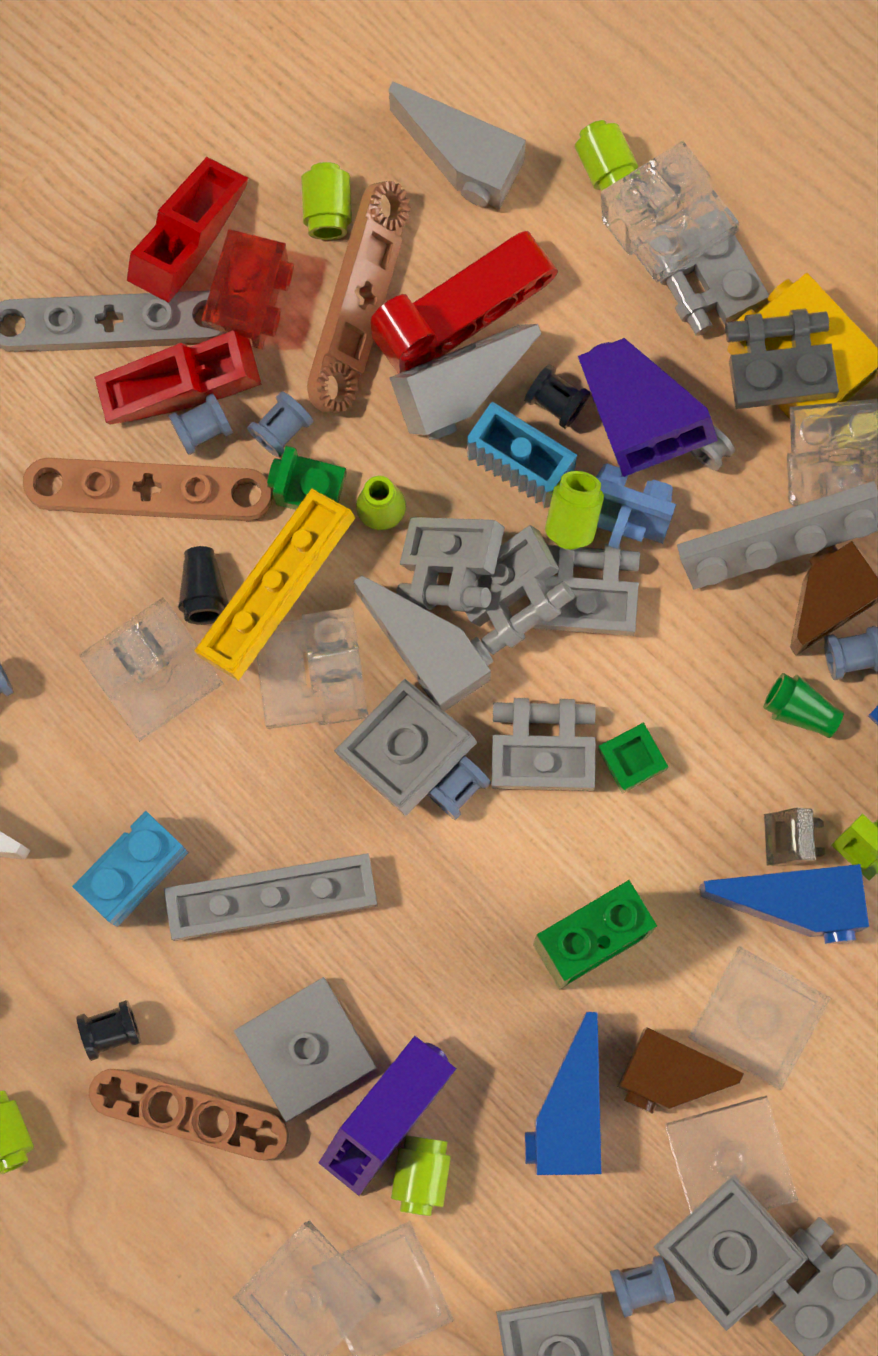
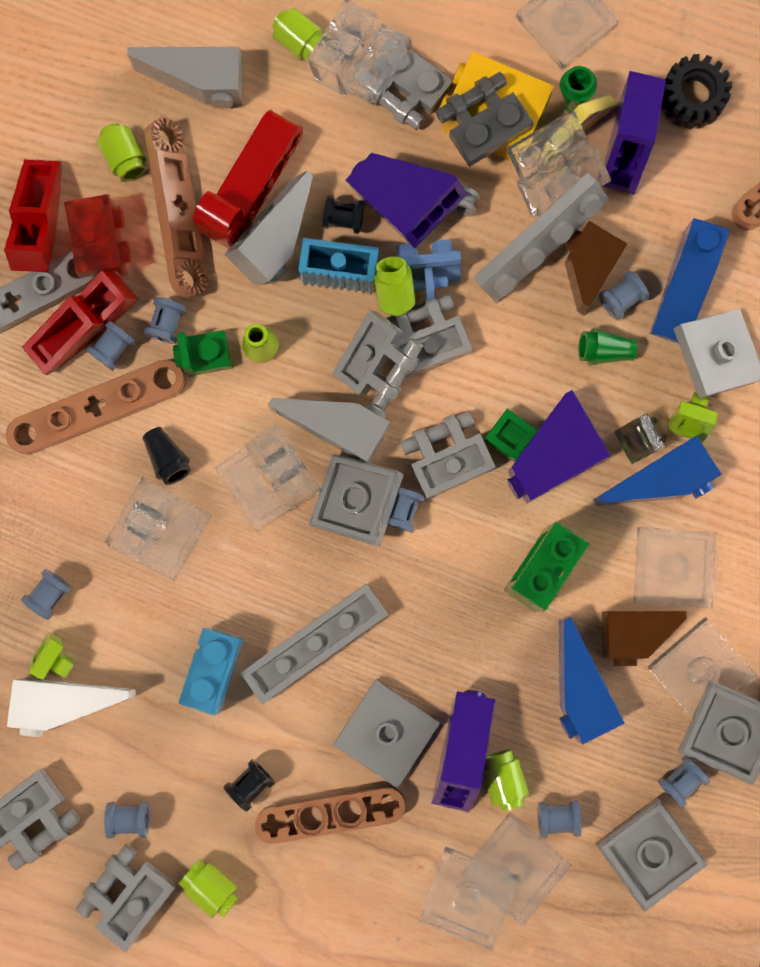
camera: 25 degrees left, 5 degrees up
yellow tile [194,488,356,681] -> none
light grey plate [396,517,505,612] -> none
none -> dark purple slope [507,390,611,504]
none -> sand blue bush [537,800,581,838]

